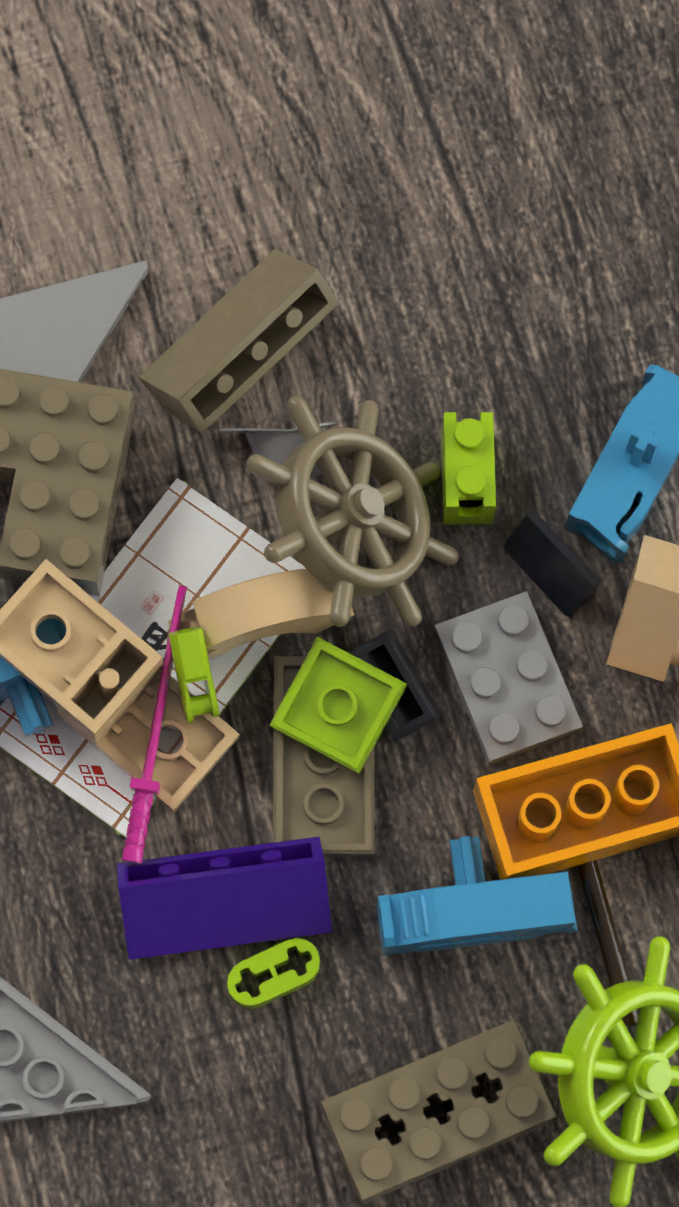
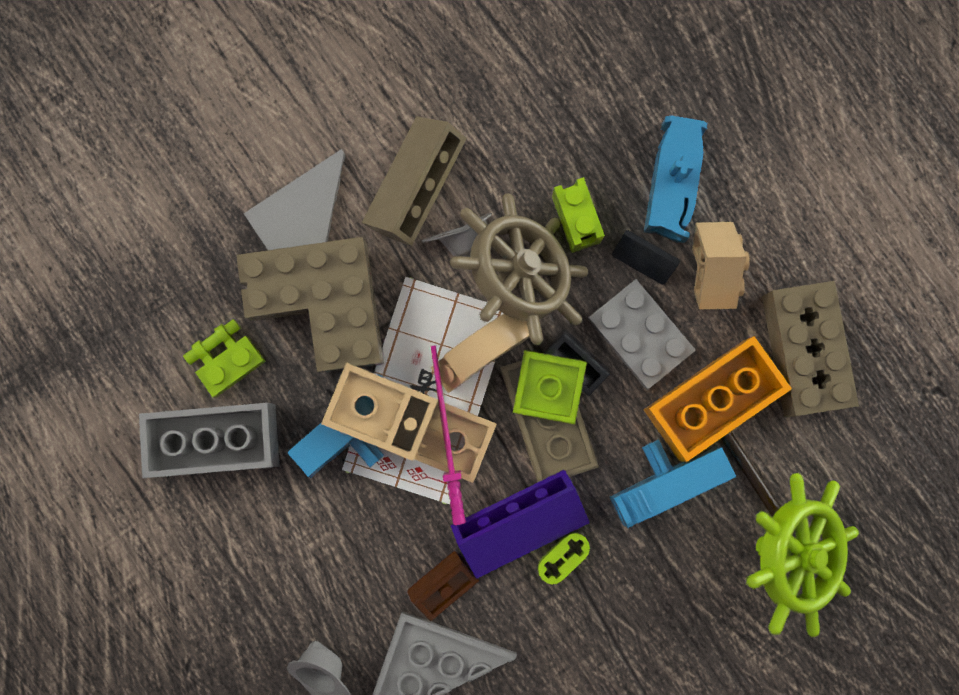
camera: 10 degrees left, 10 degrees up
lime bar [168,627,219,723] -> none
dark tan brick [320,1019,556,1205] -> none
none -> reddish brown slope [407,551,479,622]

